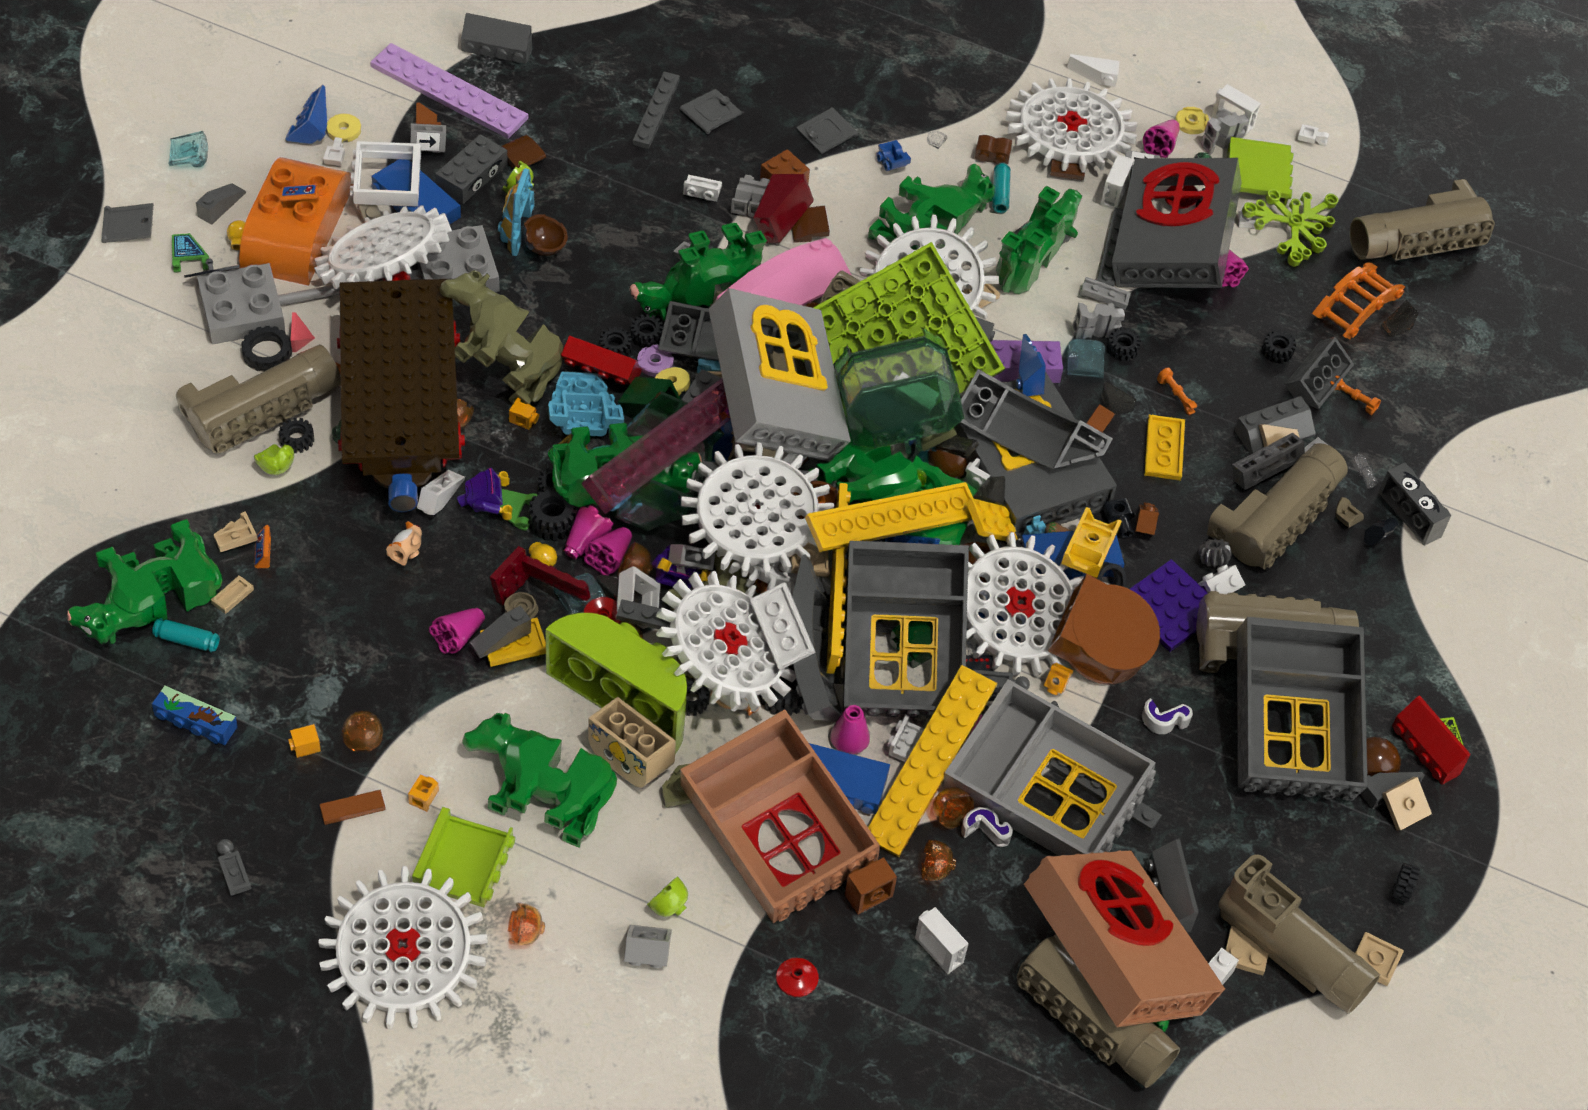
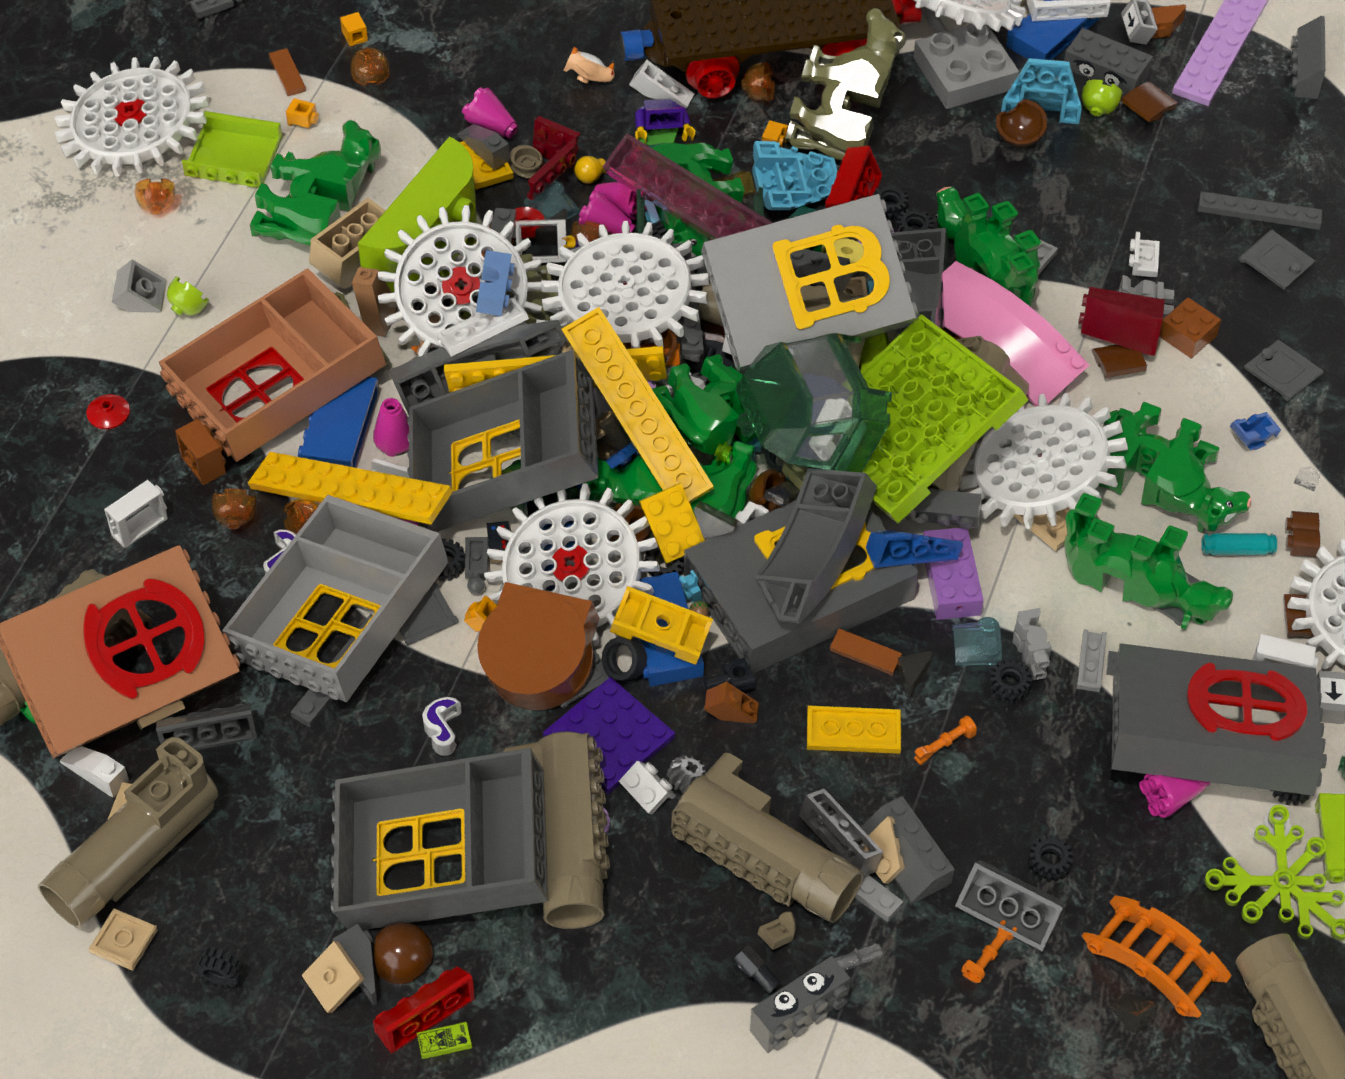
camera: 90 degrees right, 0 degrees up
none -> medium nougat slope [352,267,398,336]
none -> medium blue arch [476,250,515,316]

